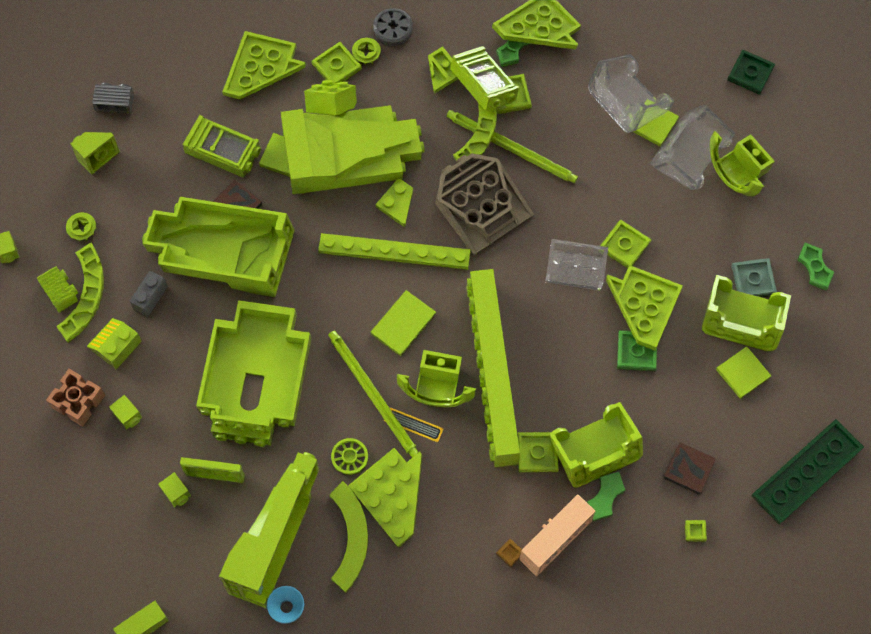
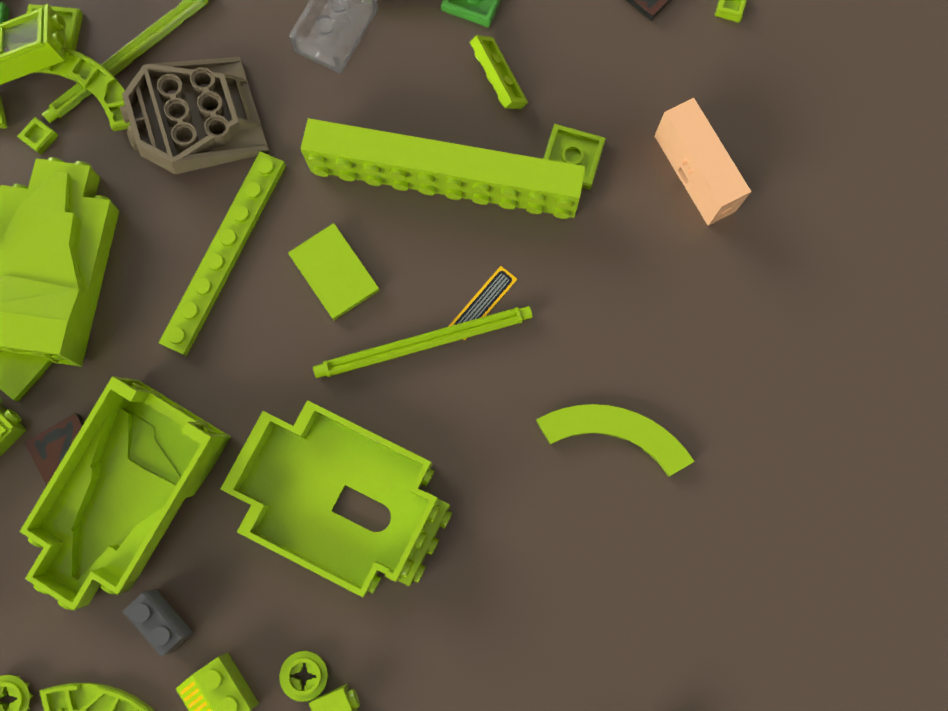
camera: 70 degrees left, 10 degrees up
lime brick [158,472,191,508] -> none
lime tile [180,457,245,483] -> none
lime panel [219,452,319,608] -> none
medium azure piece [267,586,305,624] -> none
lime wheel [331,438,368,475] -> none
lime wing [348,448,423,547] -> none
lime wing [376,178,413,227] -> none
lime piece [397,350,476,407] -> none
pearl gold tile [496,539,522,568] -> none
lime windscreen [549,402,643,487] -> none
bright green tile [587,472,625,521] -> none
none -> lime tile [17,117,59,155]
none -> lime gear [279,650,329,702]
none -> lime plate [470,35,528,109]

